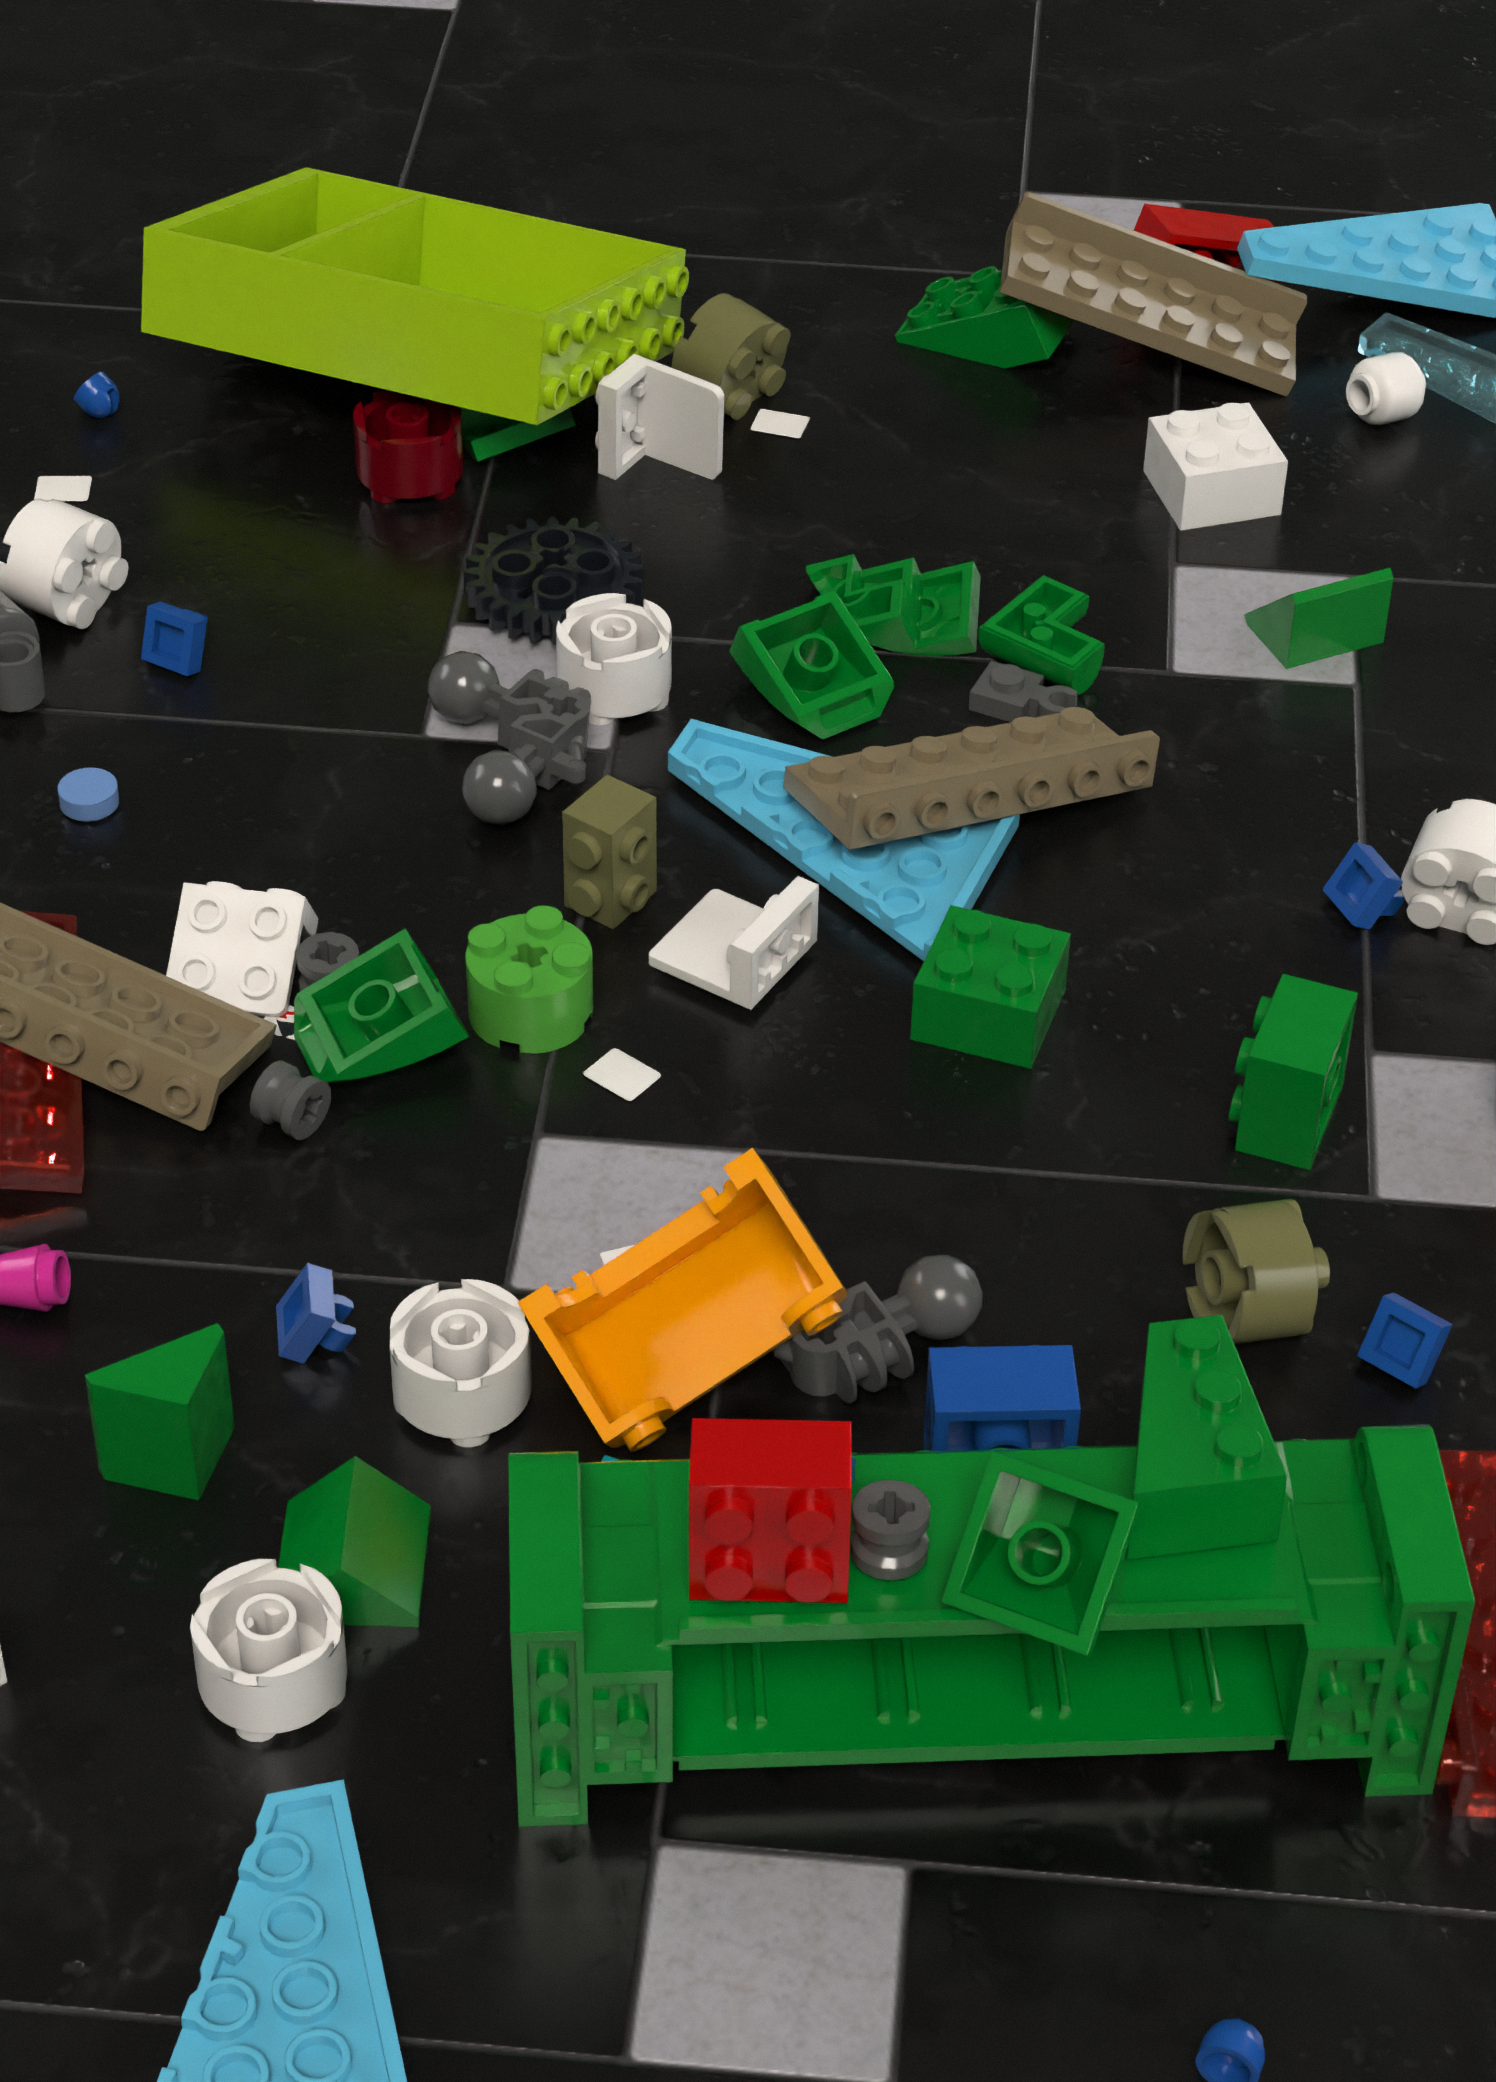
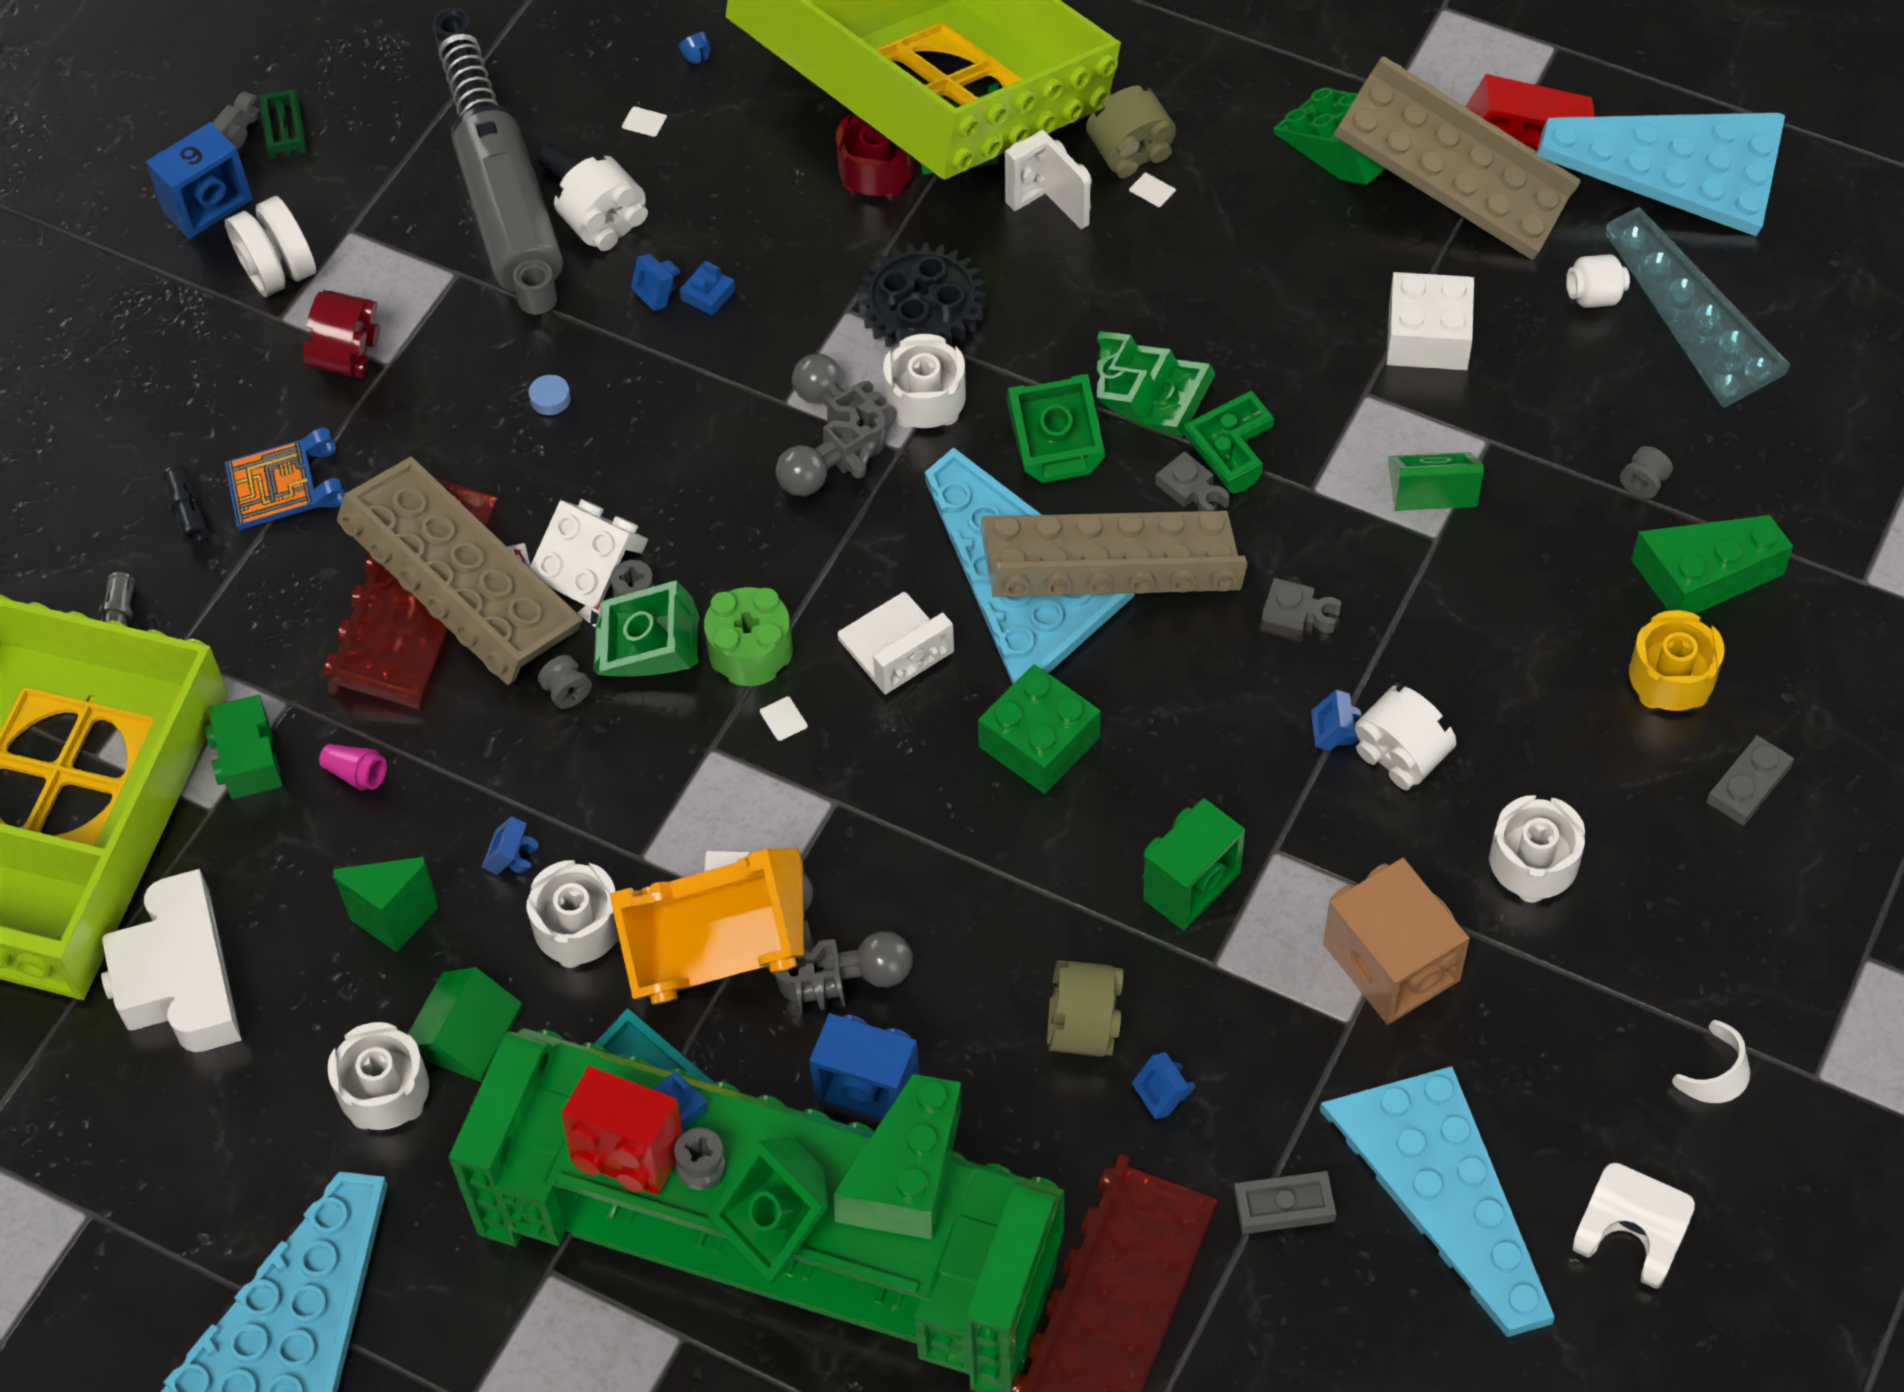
camera: 25 degrees right, 15 degrees up
olive brick [562,774,657,929] -> none
none -> blue tile [680,261,736,316]
none -> dark grey plate [1262,578,1342,633]

